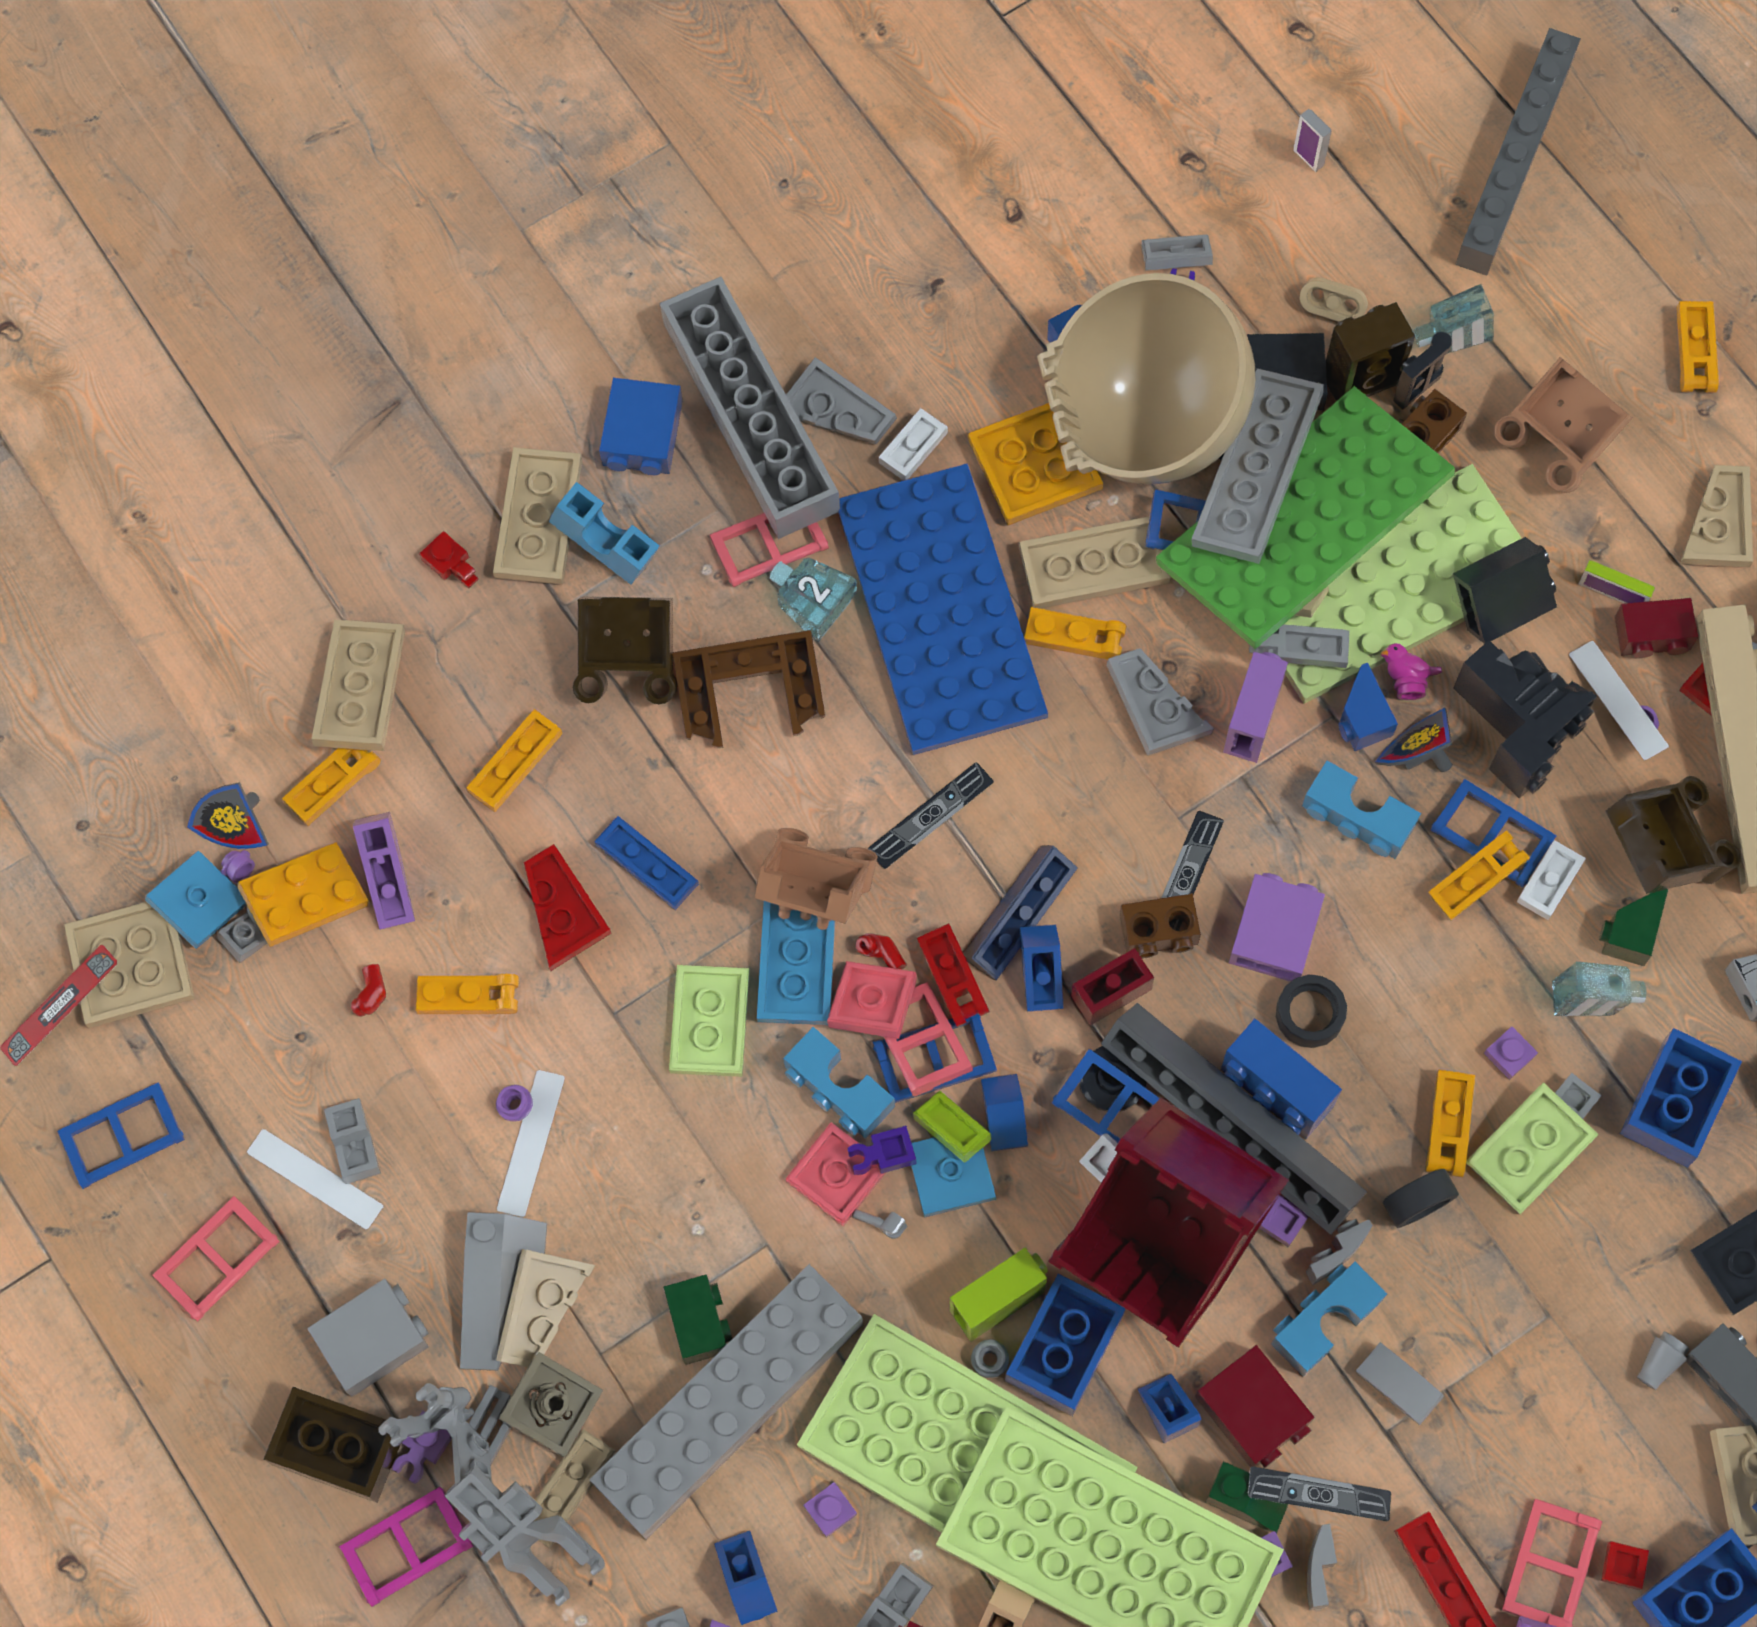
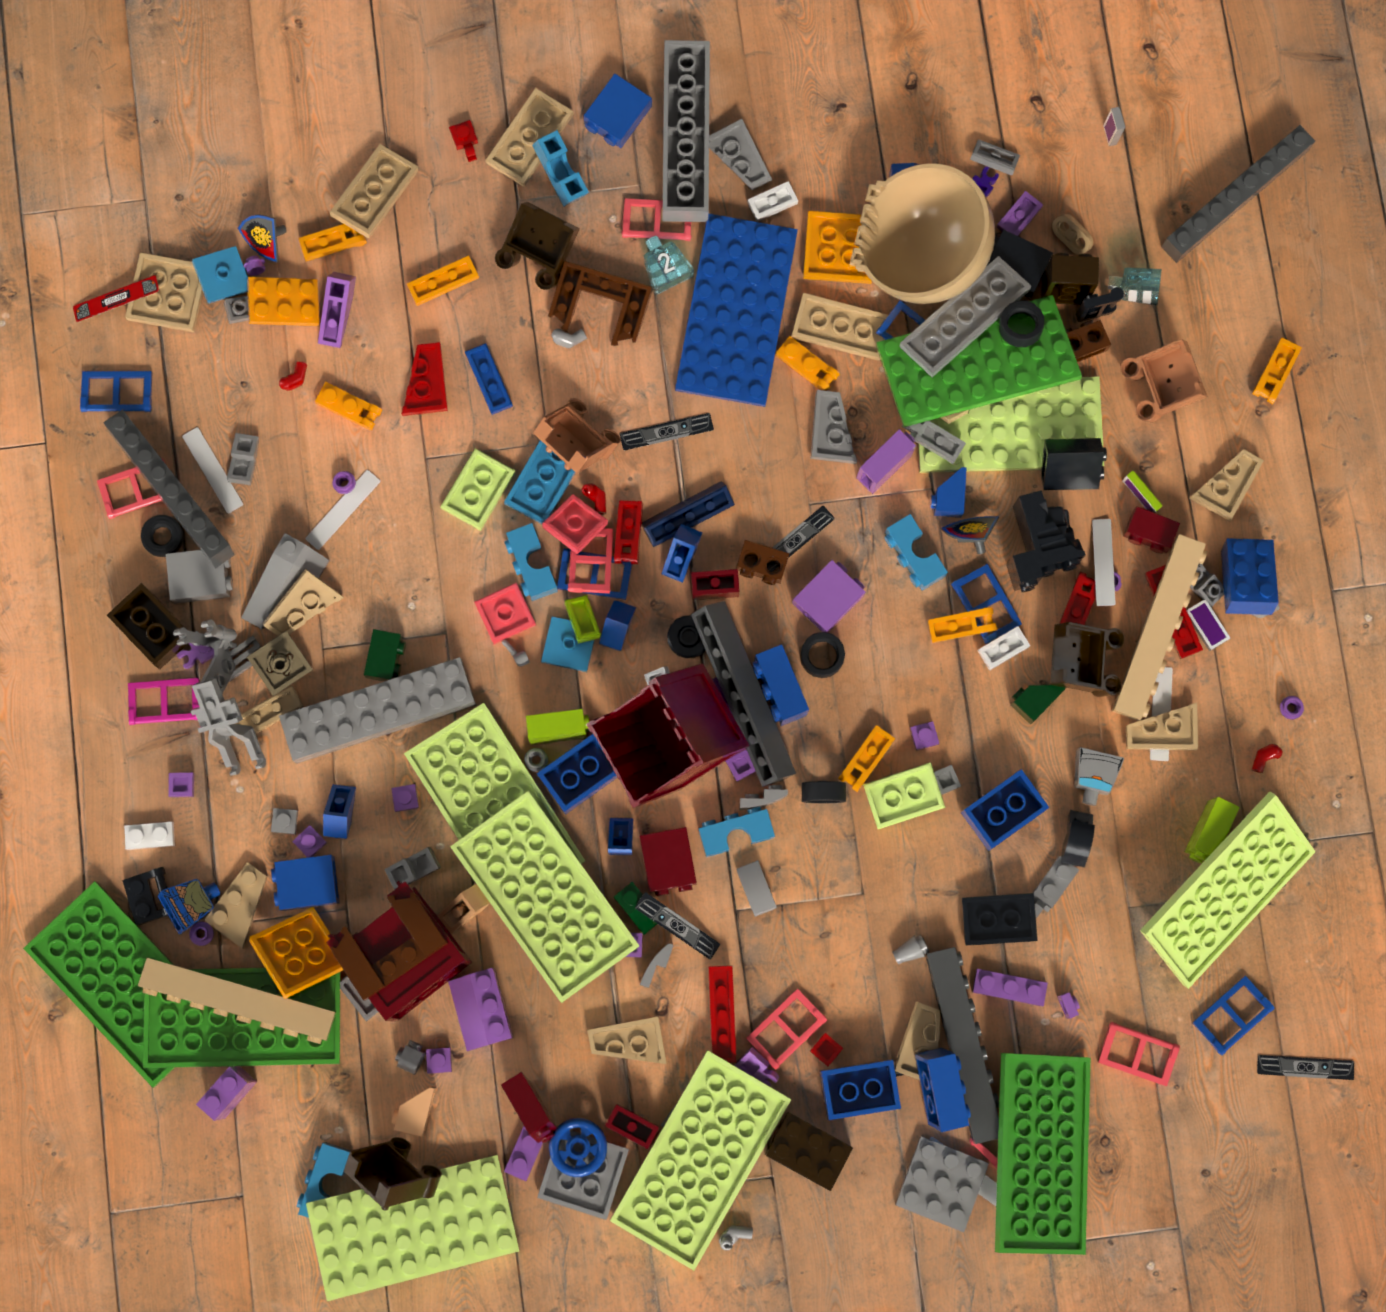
camera: 20 degrees right, 10 degrees up
dark purple plate [847,1126,917,1175] -> none
blue window [1052,1049,1160,1143] -> none
dark pink animal [1381,643,1442,700] -> none
clear light blue torso [1552,962,1647,1016] -> none
none -> dark grey brick [103,409,235,569]
none -> black tyre [141,515,184,557]
none -> light grey arm [551,329,587,348]
none -> medium lavender plate [996,191,1043,236]
none -> black tyre [999,301,1044,347]
none -> red plate [1059,571,1096,625]

